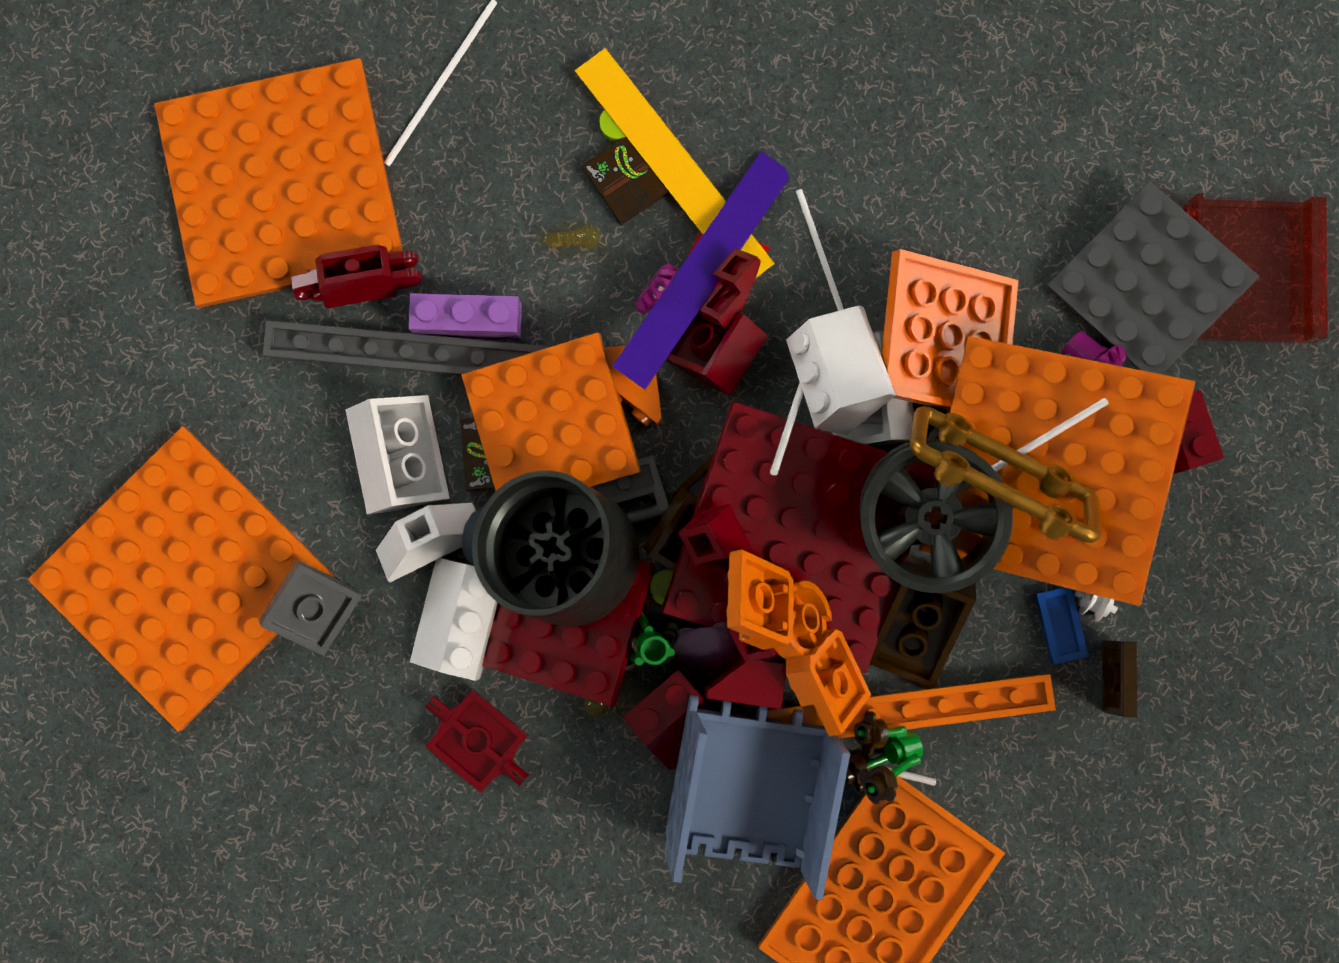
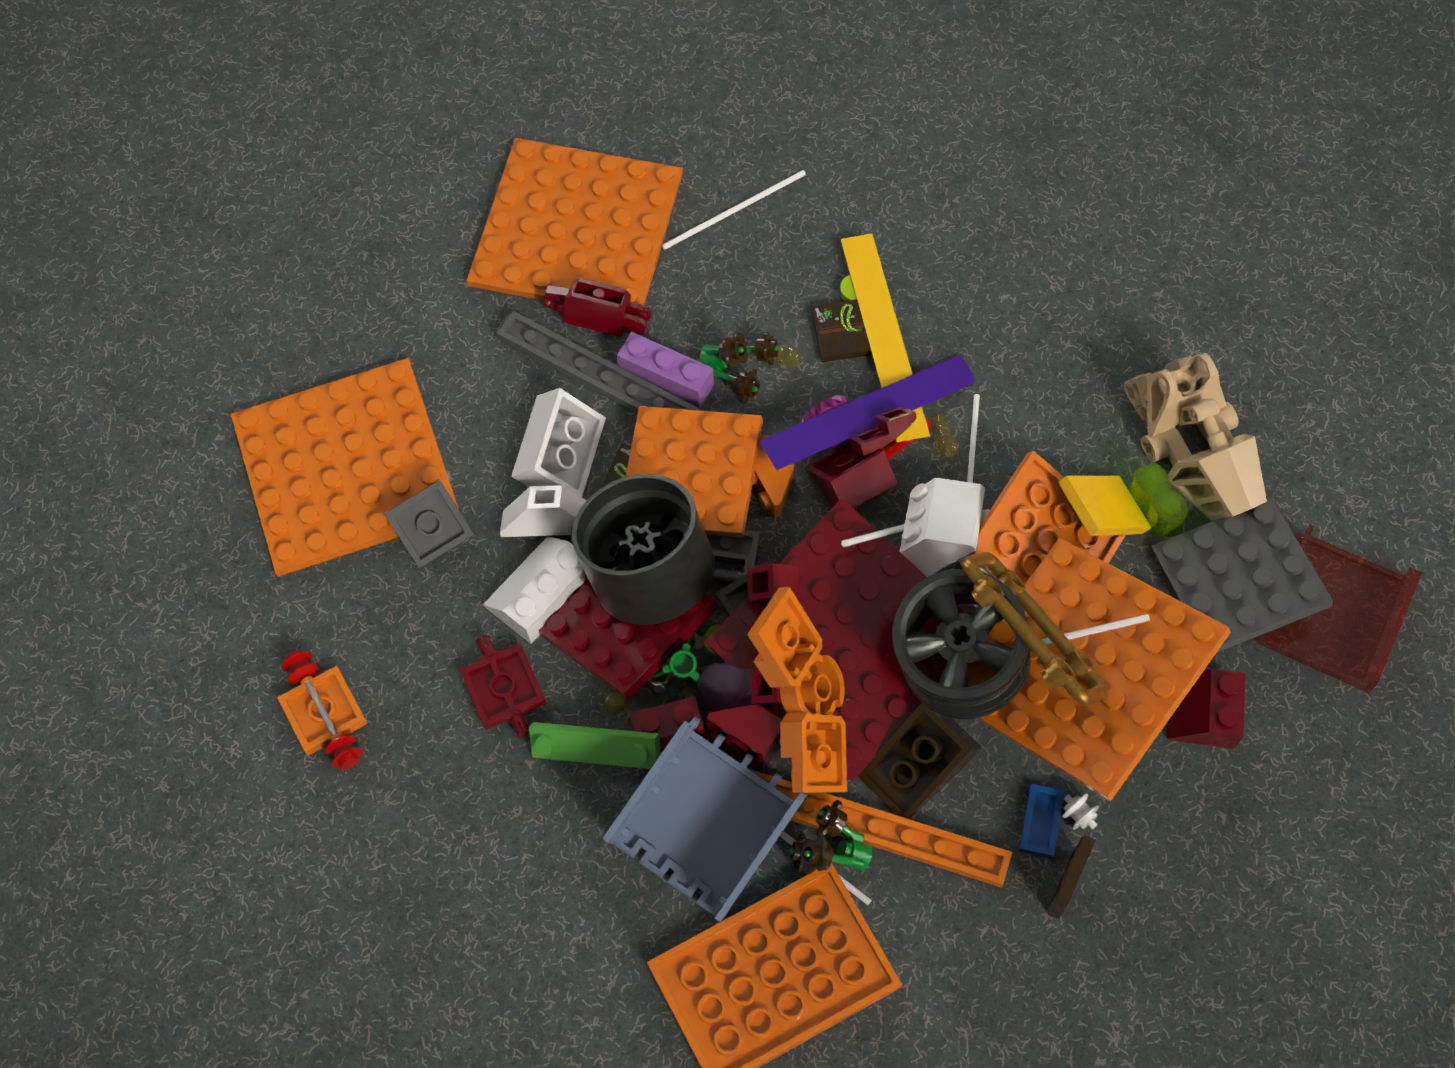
camera: 30 degrees right, 20 degrees down
none -> orange plate [277,650,368,770]
none -> bright green plate [529,722,661,769]
none -> dark brown plant [700,331,779,404]
none -> clear yellow piece [935,414,959,458]
none -> yellow tile [1059,476,1151,536]
none -> tan piece [1124,353,1267,521]
none -> clear neon green brick [1128,462,1188,538]

